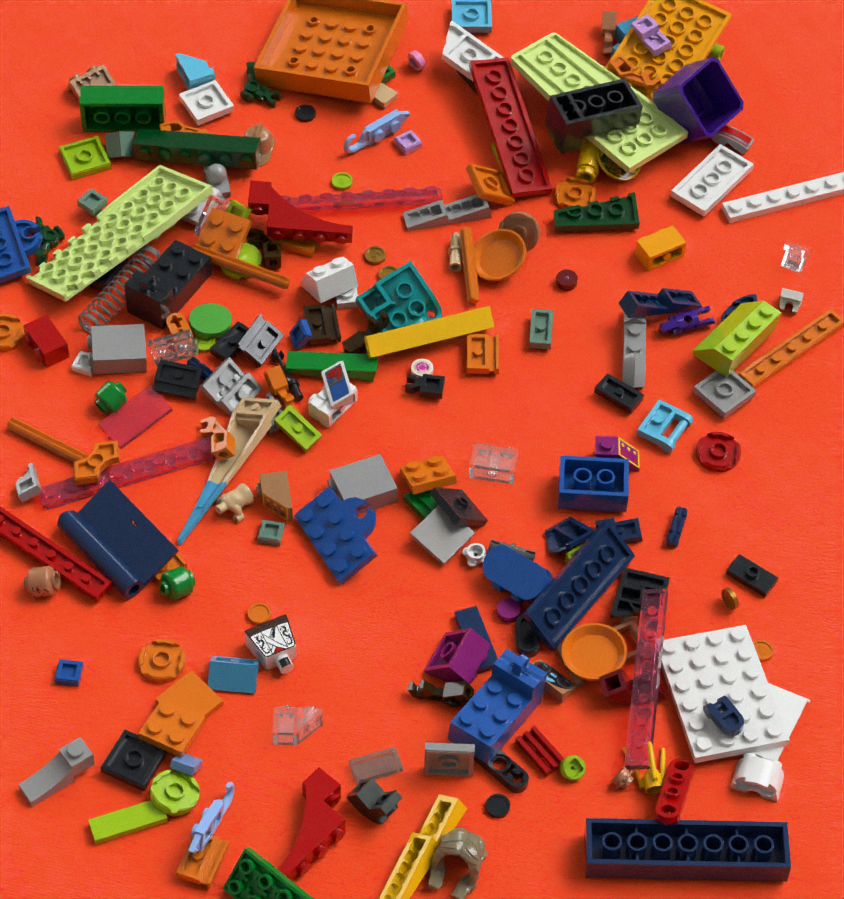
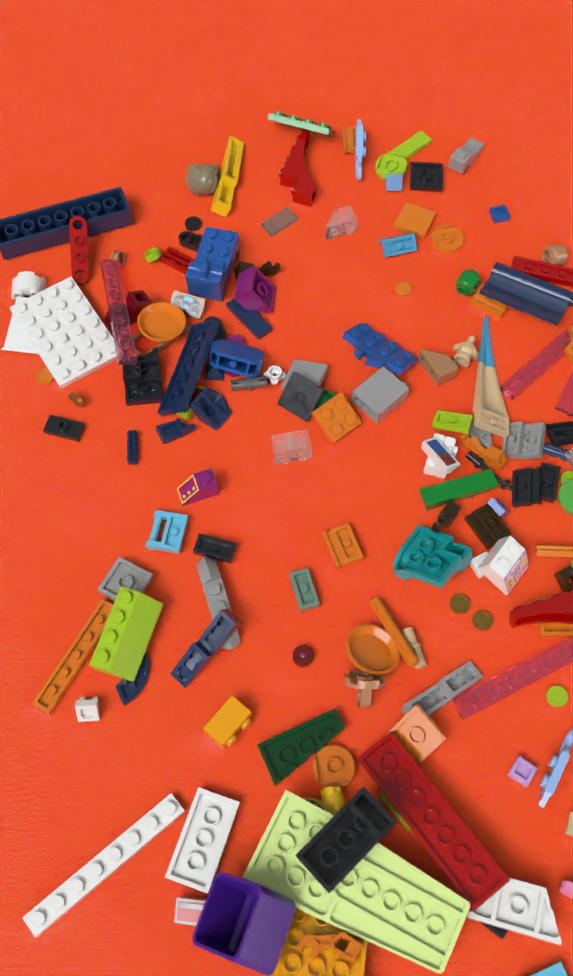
camera: 160 degrees right, 10 degrees up
orange plate [138,698,206,758] -> none
orange piece [200,416,236,461] -> none
torso [244,614,297,674] -> none
sand green tile [257,519,285,546] -> none
pearl dark grey brick [346,778,402,824] -> none
yellow slope [364,306,495,358] -> none
black plate [405,374,445,399] -> none
tile [411,359,433,379] -> none
tile [424,742,475,777] -> none
blue brick [558,455,629,512] -> none
yellow plant [622,742,666,794] -> none
dark purple hinge [658,306,715,335] -> none
red tile [696,432,741,472] -> none
dark blue plate [703,695,744,736] -> none
clear slope [781,242,813,273] -> none

